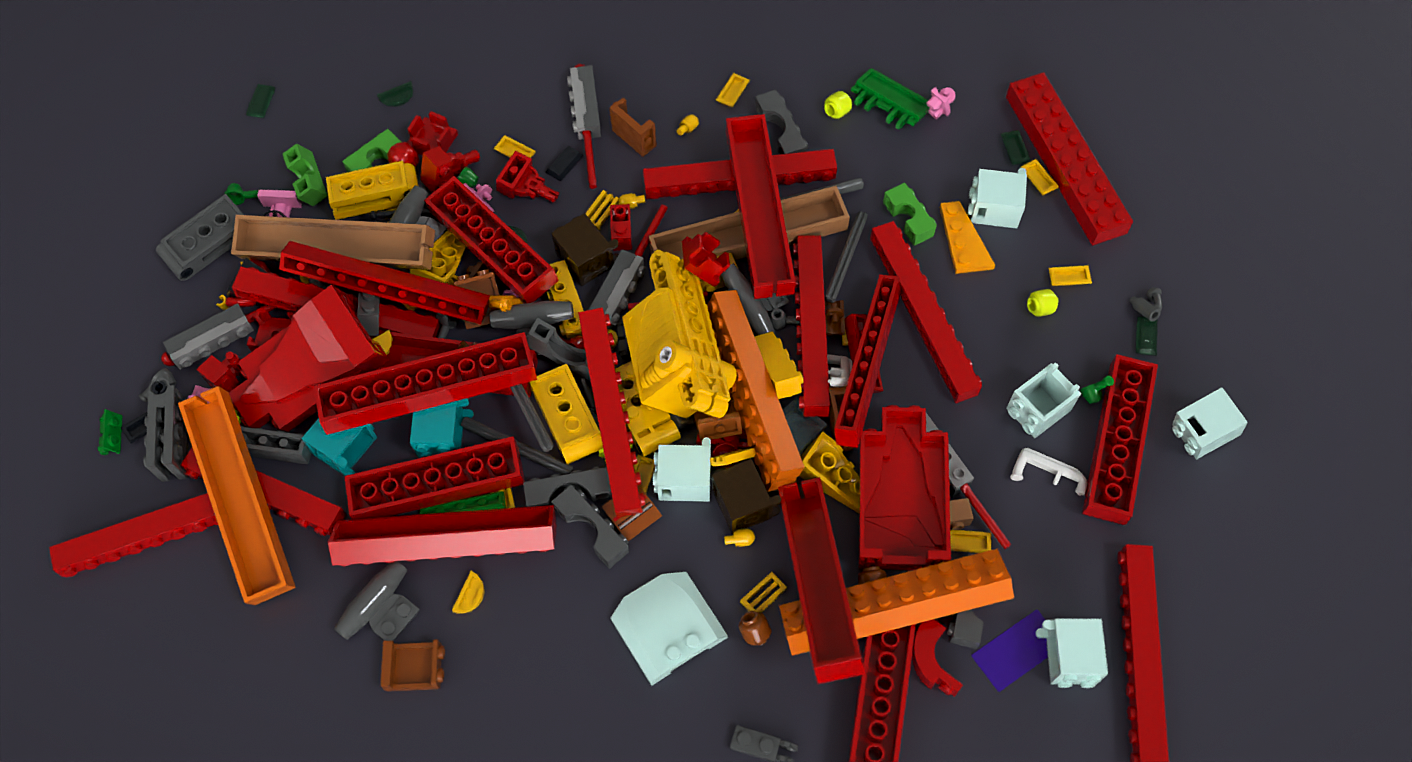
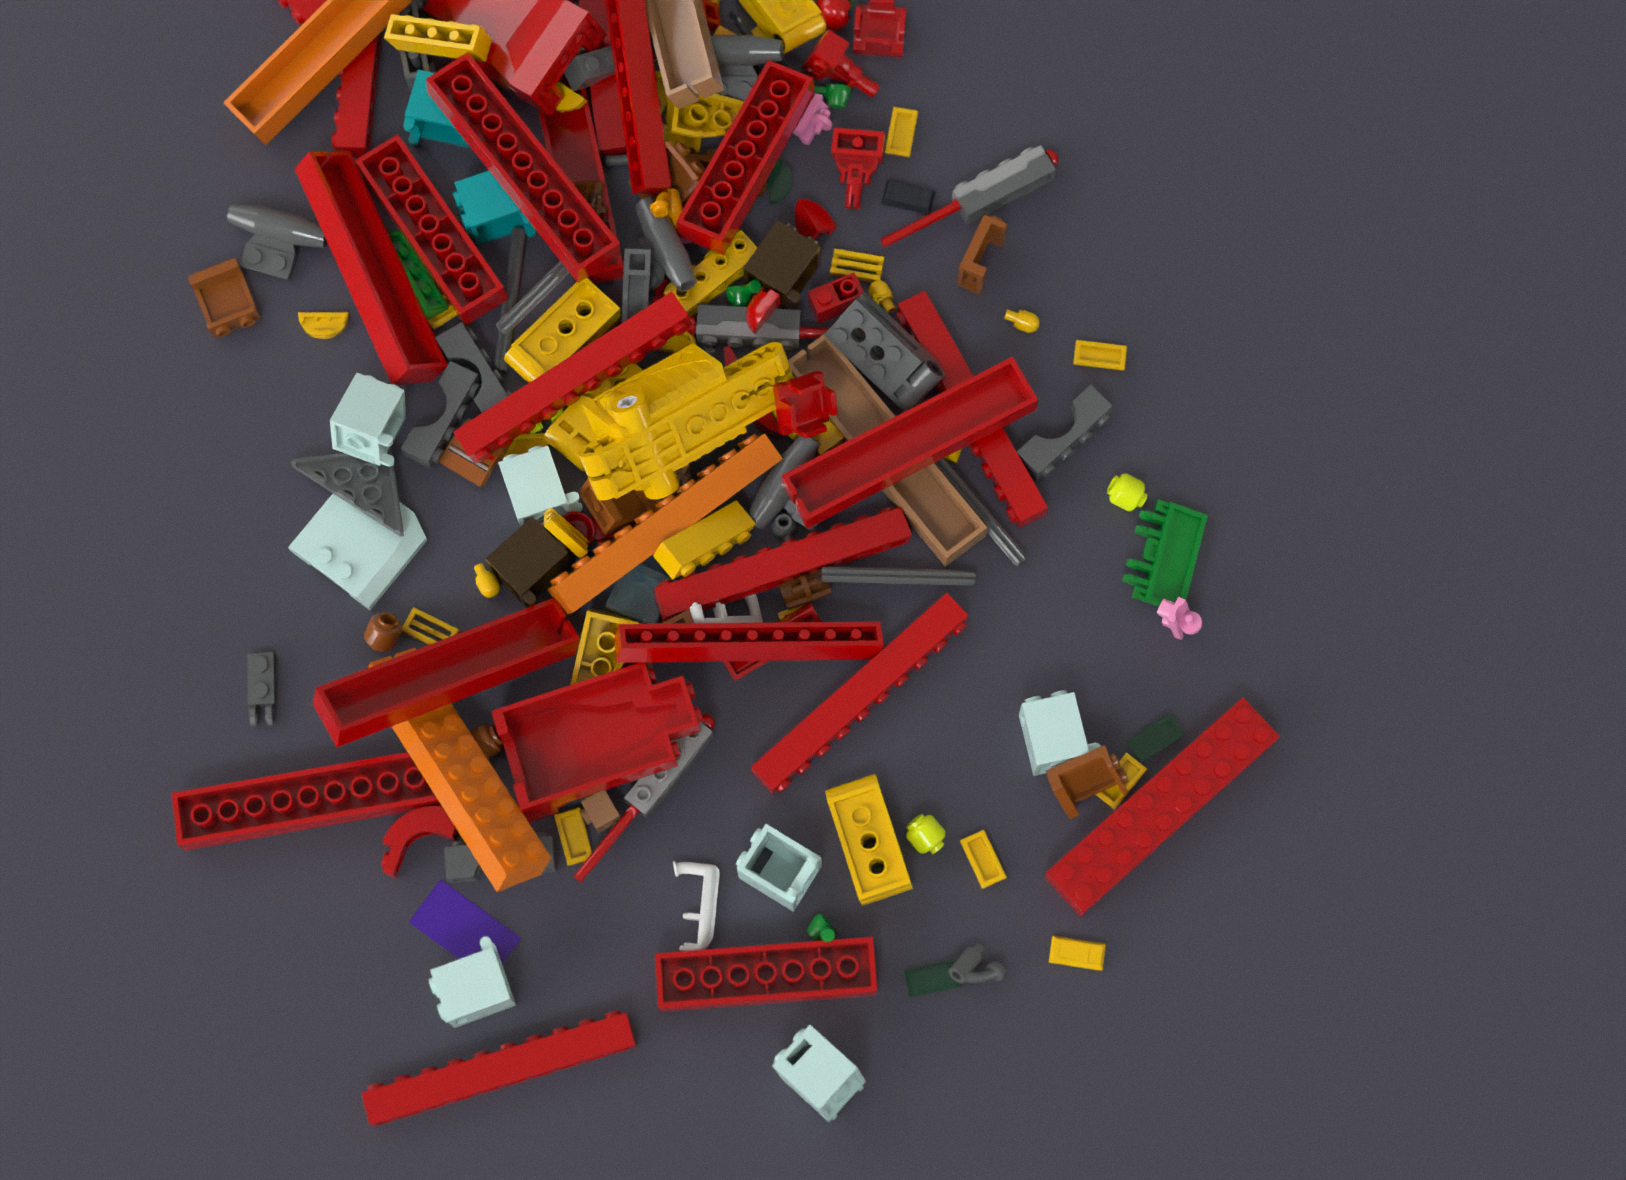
camera: 70 degrees right, 10 degrees up
bright green arch [883,183,936,246] -> none
light orange wing [940,201,996,274] -> none
none -> dark grey tile [291,447,404,537]
none -> light aqua container [330,373,406,466]
none -> yellow brick [384,14,492,62]
none -> green bar [726,280,761,307]
none -> red brick [745,287,780,334]
none -> red brick [794,199,837,242]
none -> dark grey hinge [824,292,945,411]
none -> yellow hinge [825,774,913,906]
none -> dark orange panel [1046,745,1129,819]
none -> yellow tile [1049,936,1106,971]

